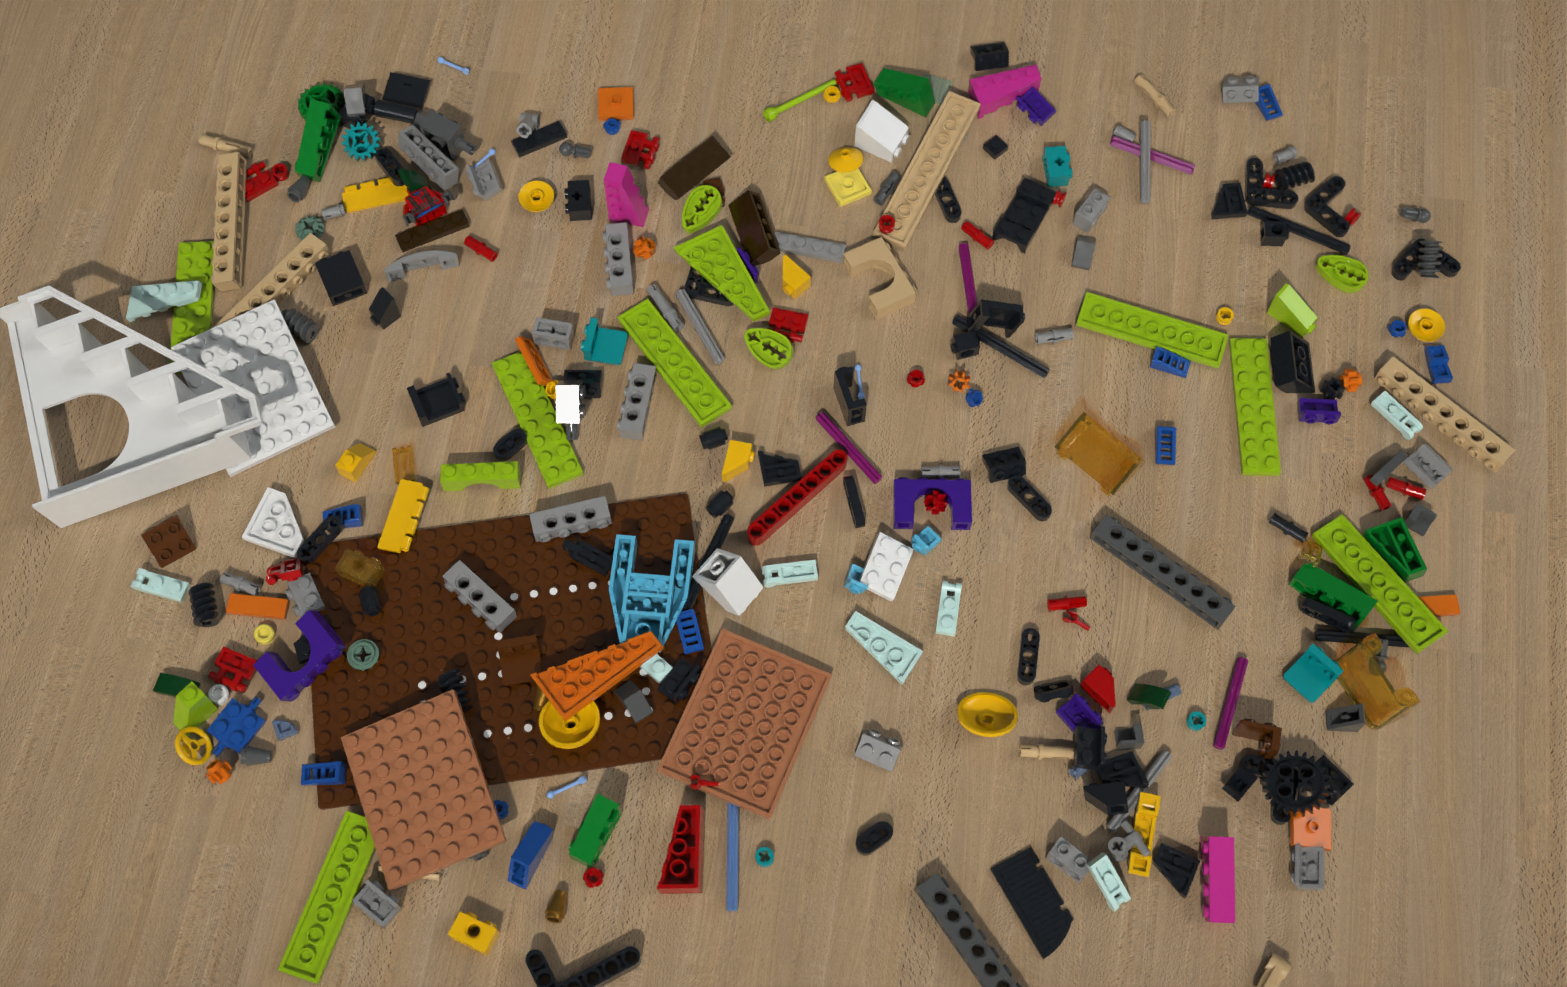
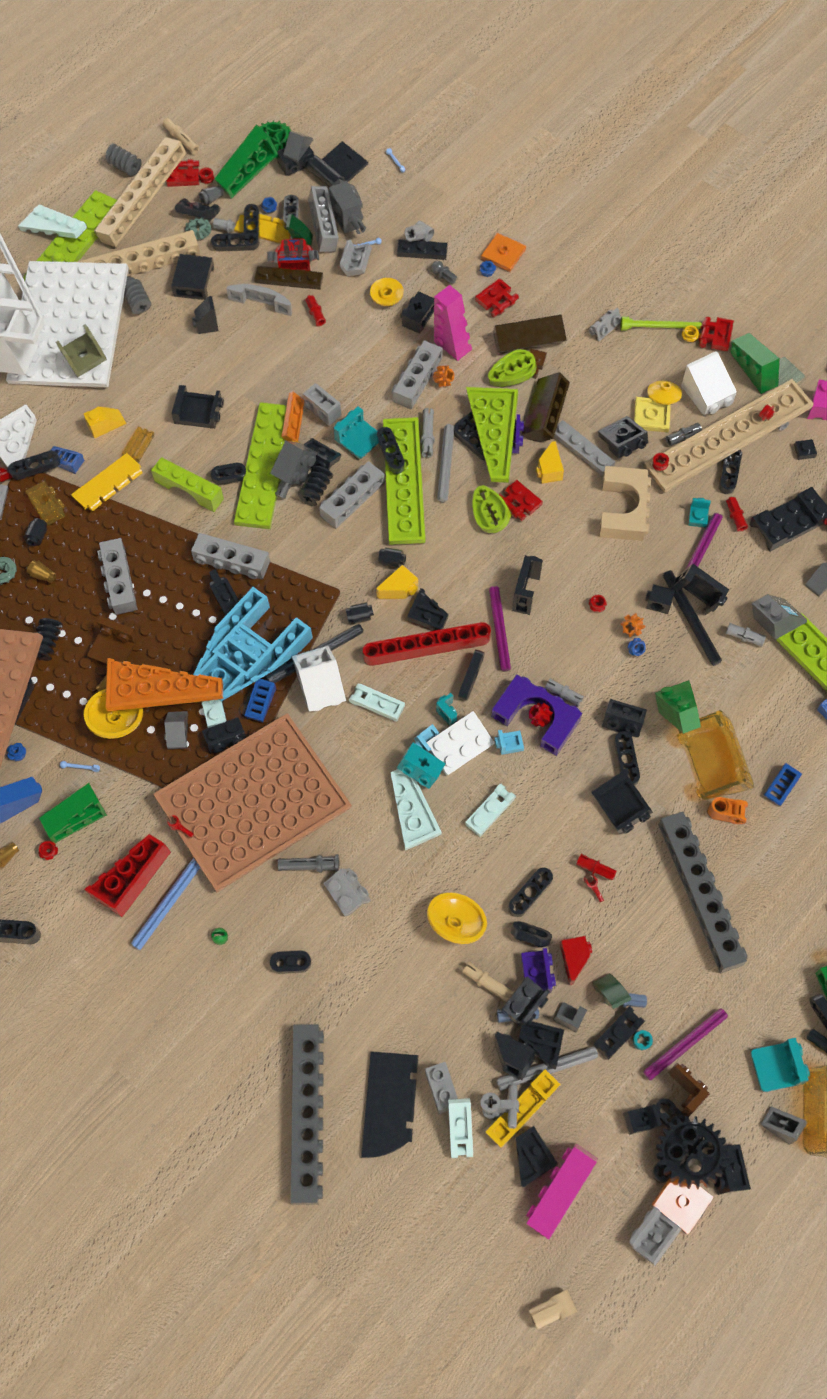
camera: 35 degrees right, 0 degrees up
teal gear [341,122,381,162] -> none
teal bush [755,847,774,867] -> none
light blue hinge [854,364,865,400] -> none
none -> pearl gold cone [27,560,56,583]
none -> olive hose [55,324,107,377]
none -> dark grey piece [105,143,142,176]
none -> black plate [175,198,220,219]
none -> black beam [211,204,260,251]
none -> green hinge [211,928,228,945]
none -> blue plate [261,197,277,213]
none -> dark grey pin [278,854,340,873]
none -> black piece [298,466,333,506]
none -> black beam [377,427,405,474]
none -> teal brick [396,743,446,789]
none -> teal bracket [436,693,457,726]
none -> light grey hinge [589,308,621,341]
none -> black panel [591,770,653,834]
none -> black plate [593,1006,645,1060]
none -> black plate [598,416,649,458]
none -> green wedge [655,680,701,734]
none -> teal bracket [688,498,711,528]
none -> orange piece [708,797,748,824]
none -> dark grey slope [752,594,807,640]
none -> red plate [759,404,775,421]

